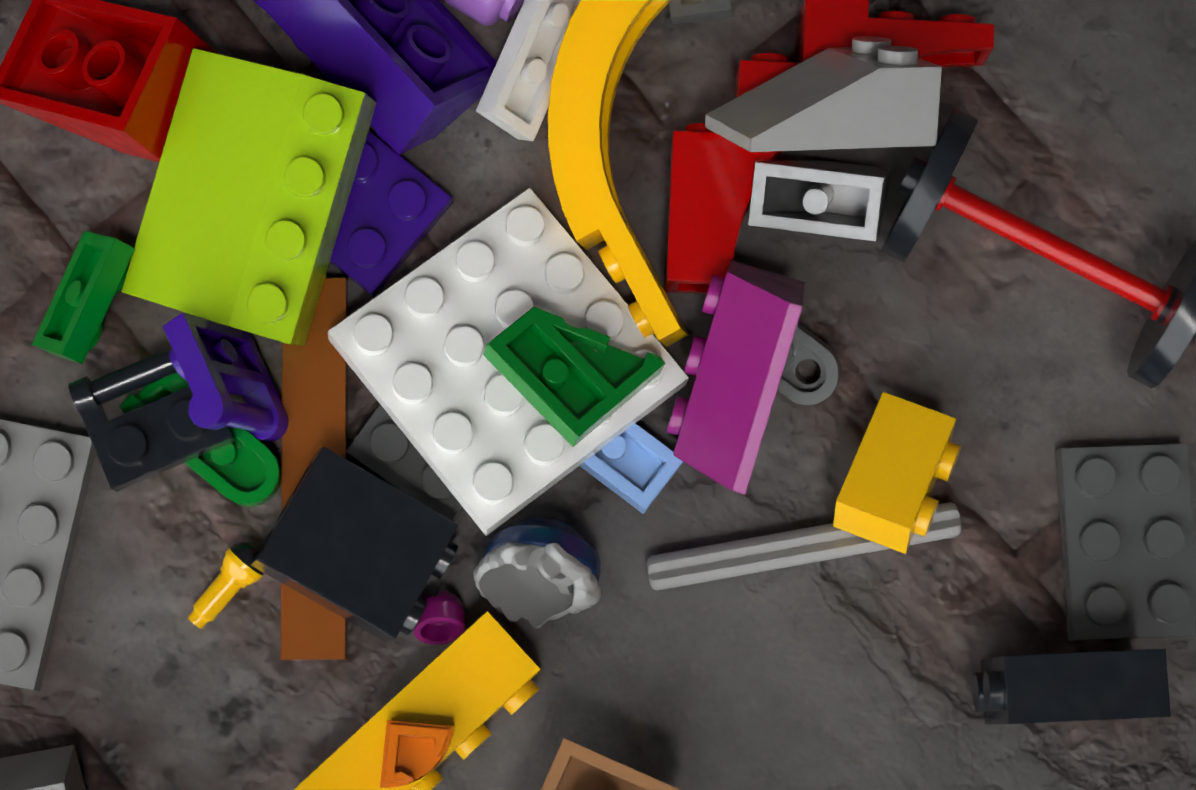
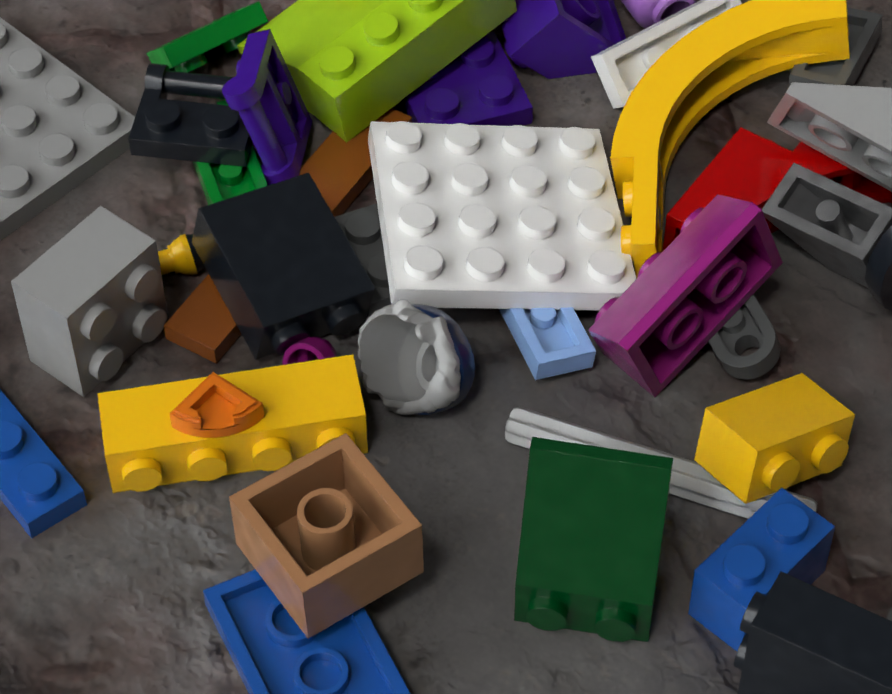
camera: 35 degrees right, 30 degrees down
green wing [483,307,666,447] -> none
none -> light grey brick [11,205,169,397]
none -> dark green slope [514,437,673,642]
none -> blue brick [688,488,835,651]

